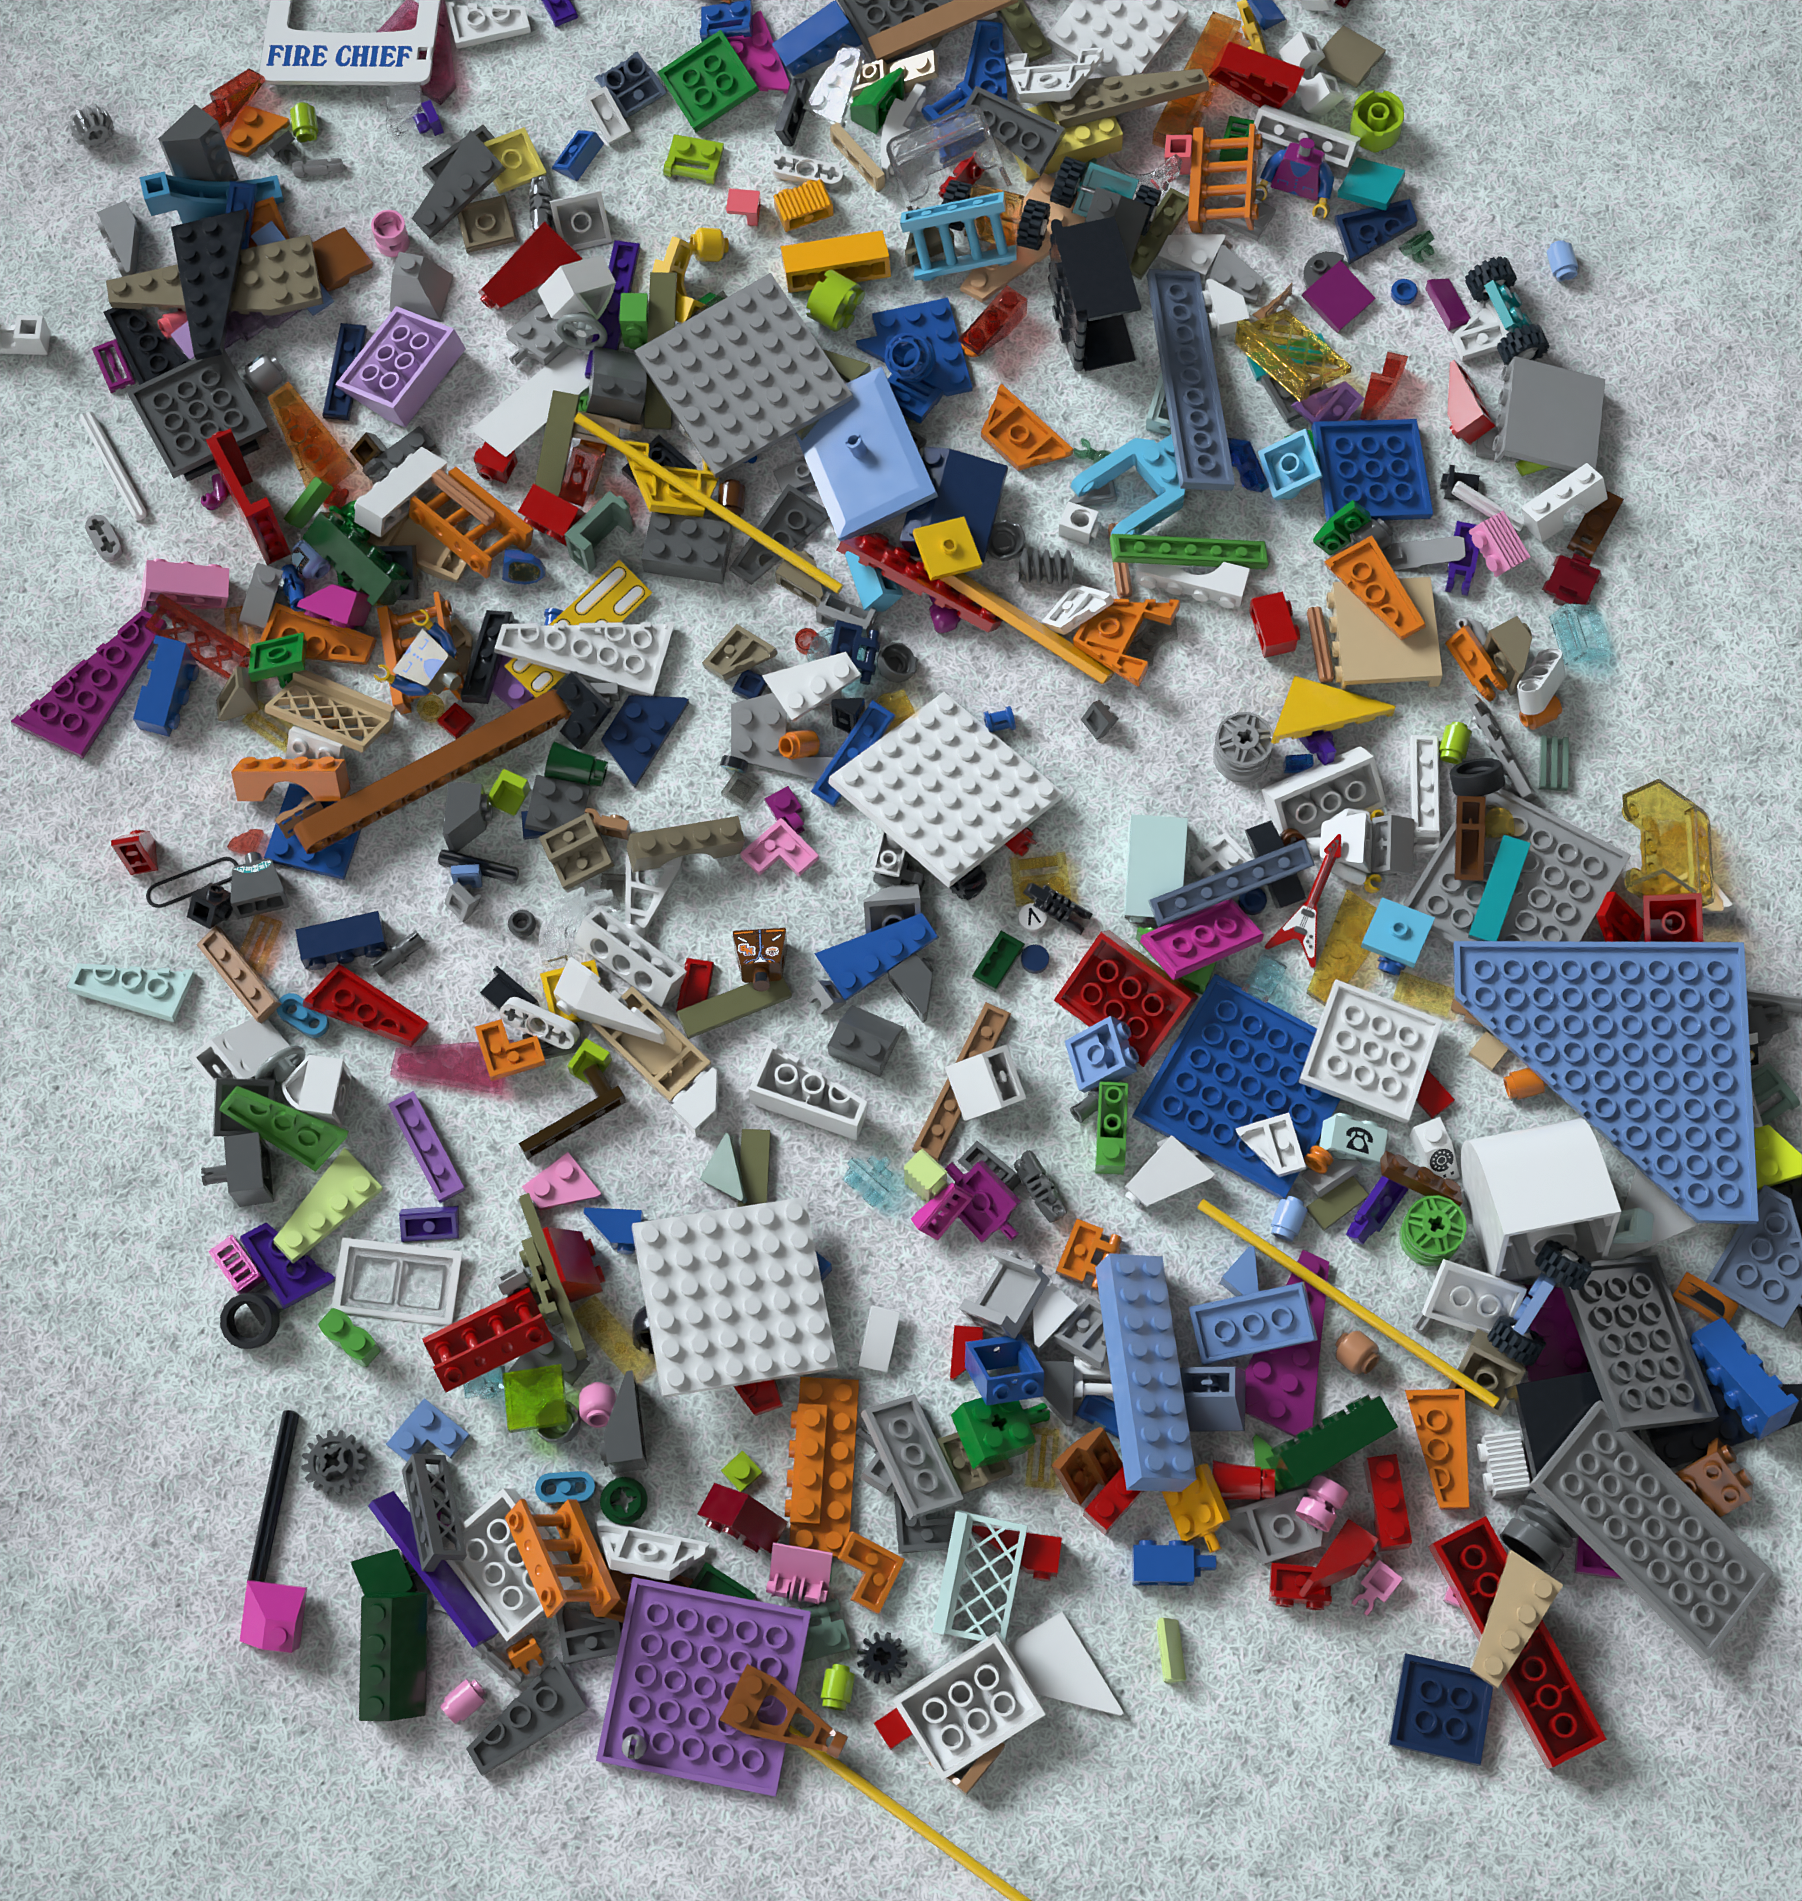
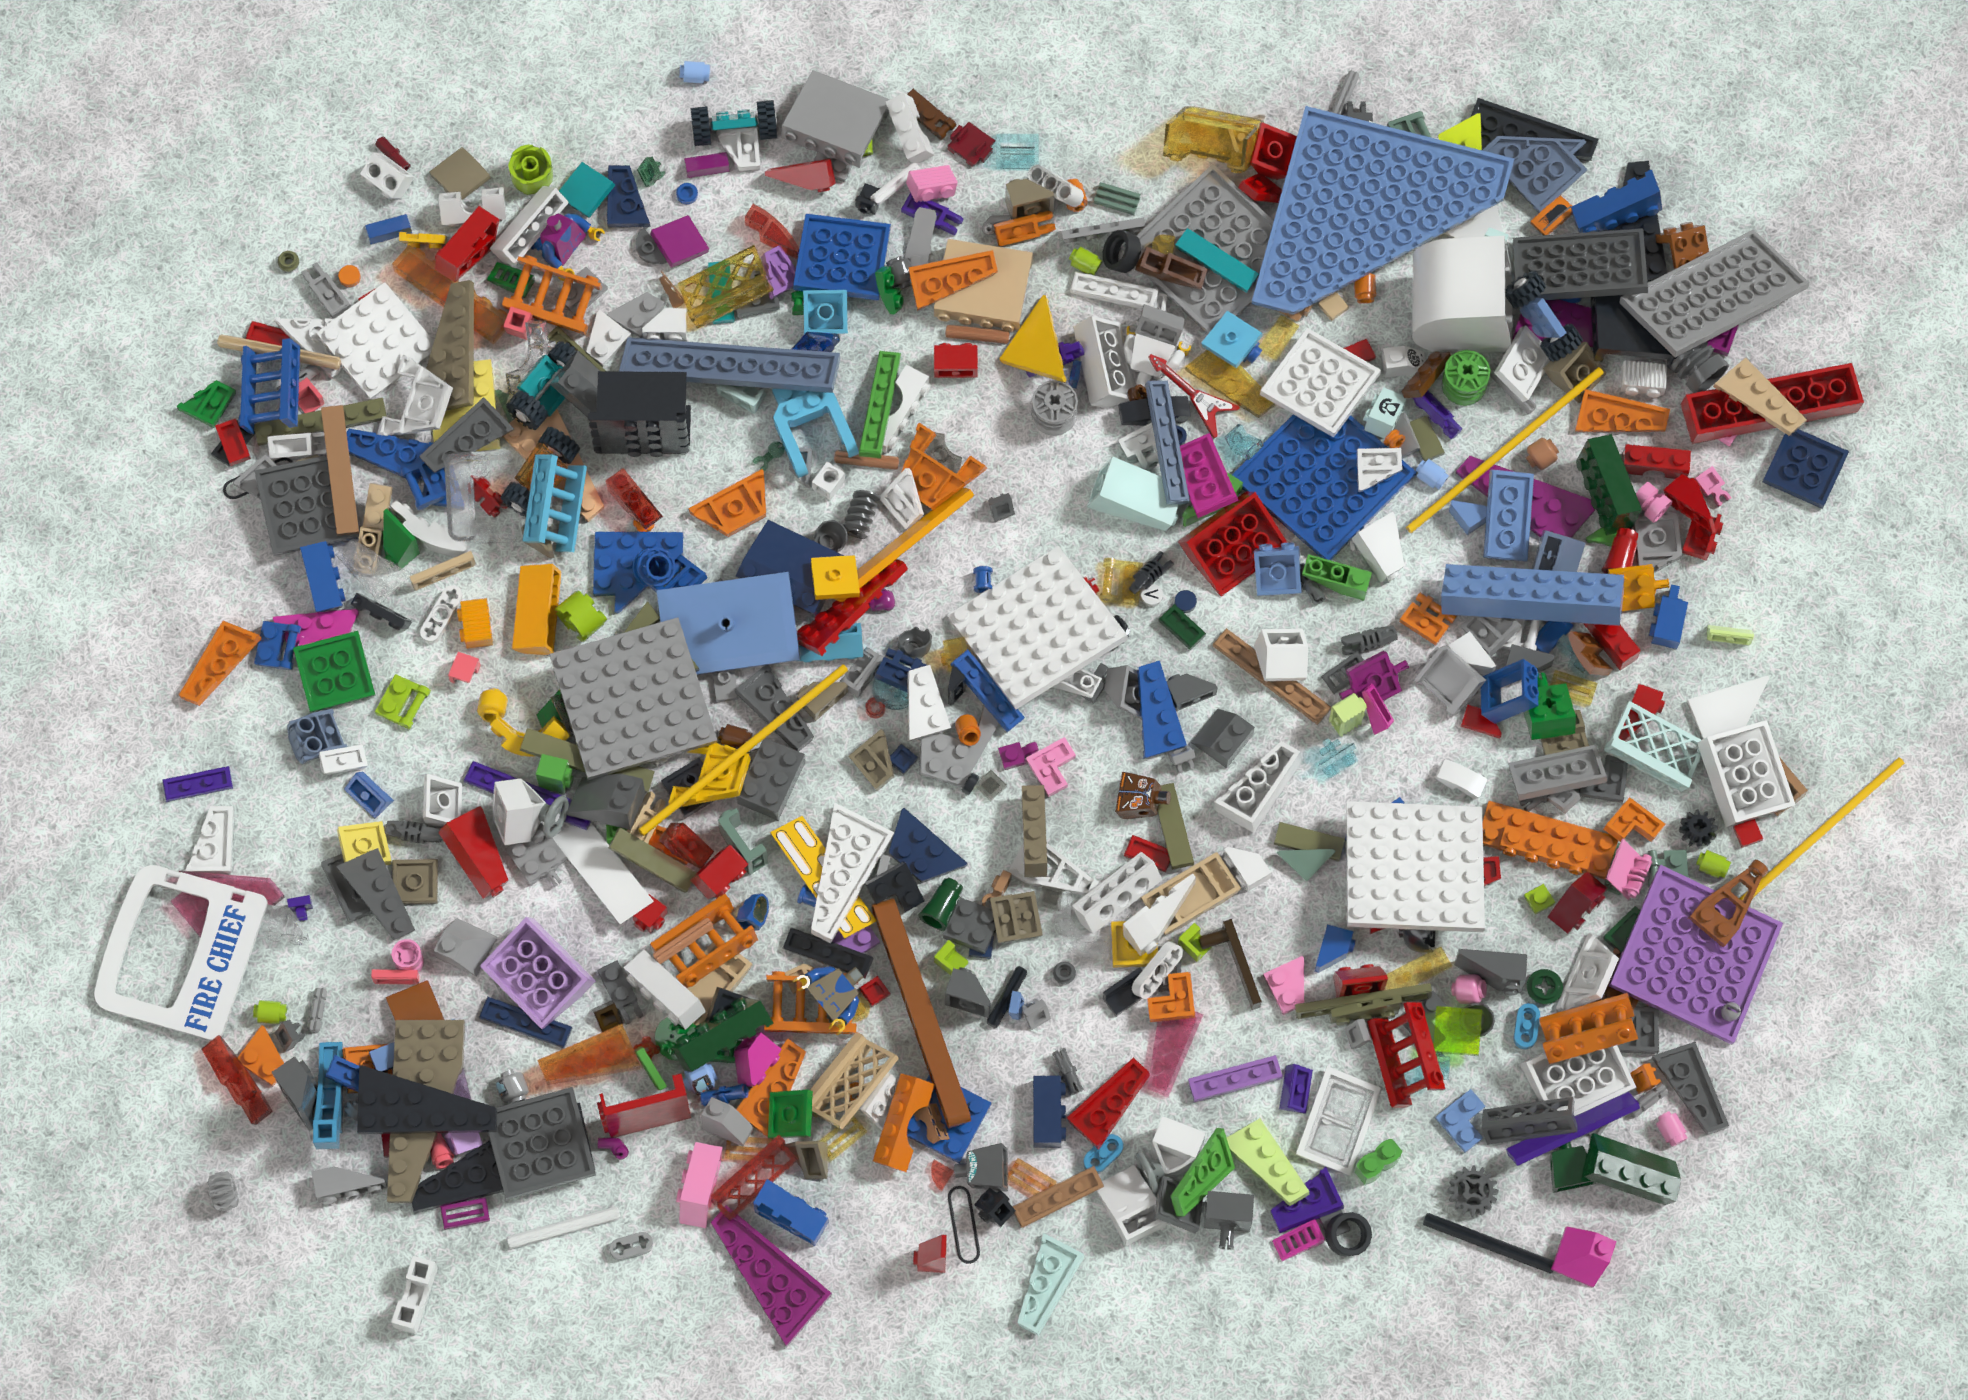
camera: 80 degrees left, 0 degrees up
none -> coral tile [371,969,420,985]

